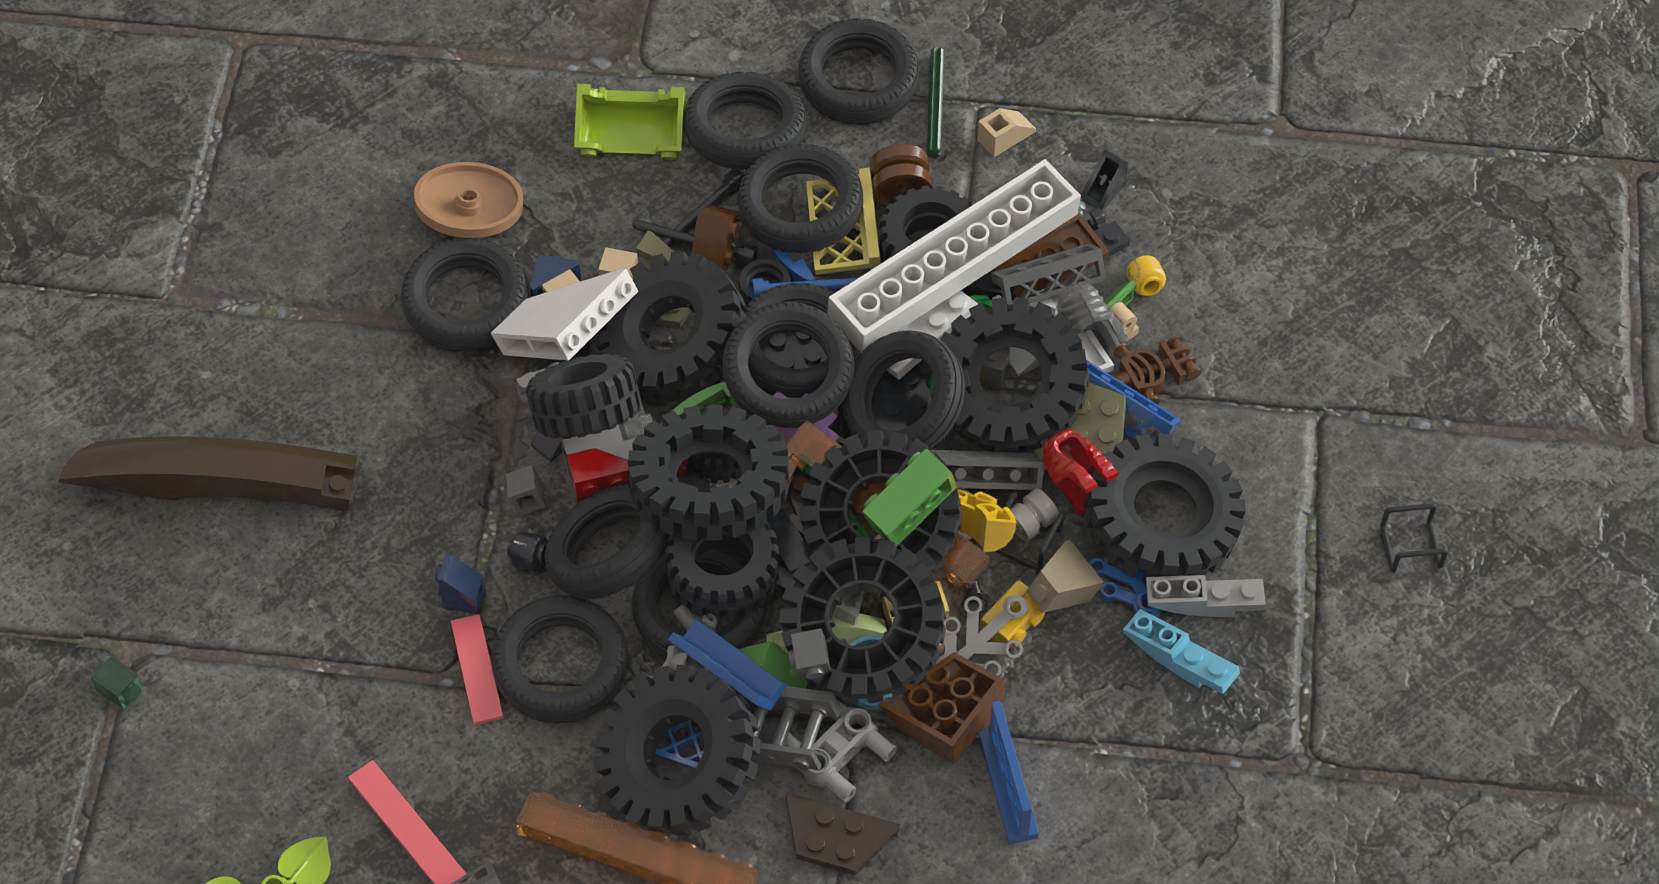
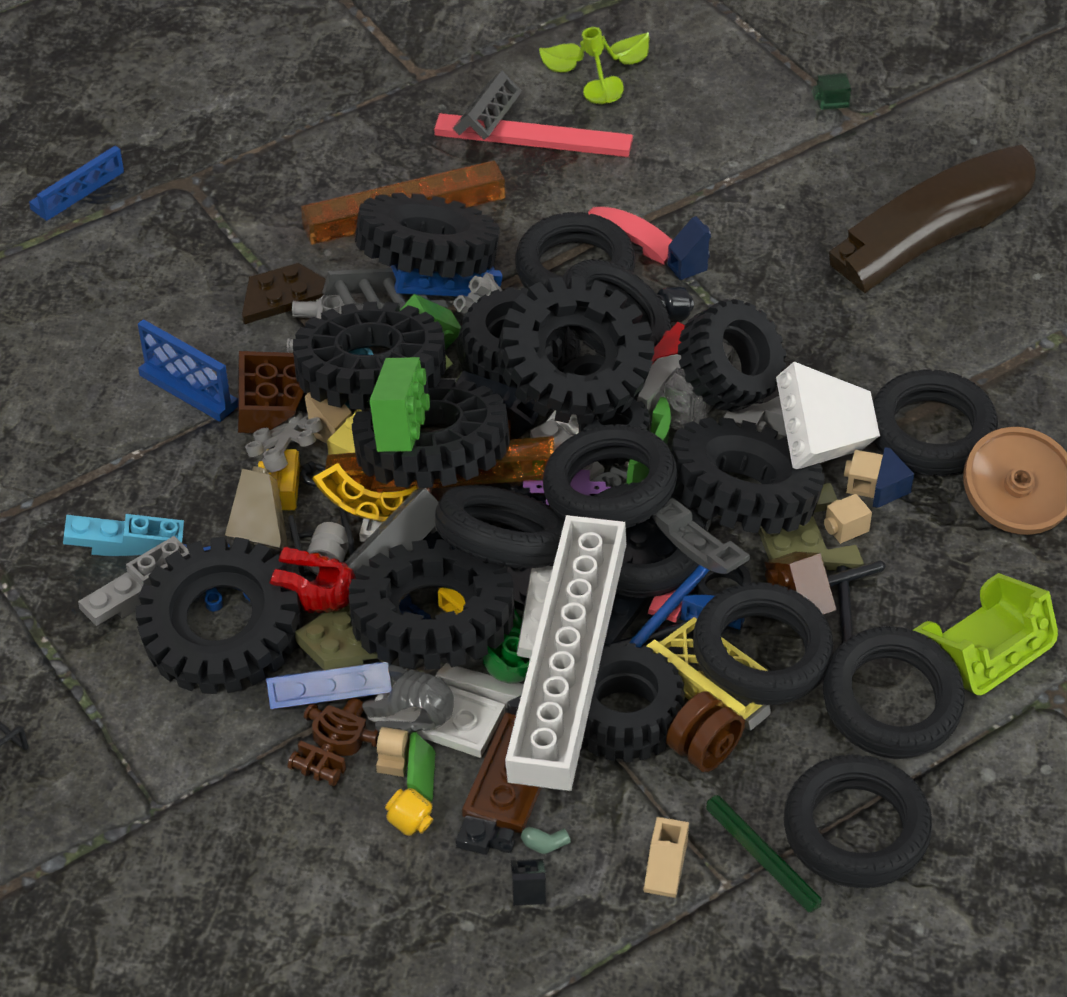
camera: 140 degrees right, 10 degrees down
blue fence [668,619,787,710] -> none
dark grey brick [789,628,831,679] -> none
dark grey fence [991,243,1106,304] -> none
none -> dark grey slope [652,498,750,574]

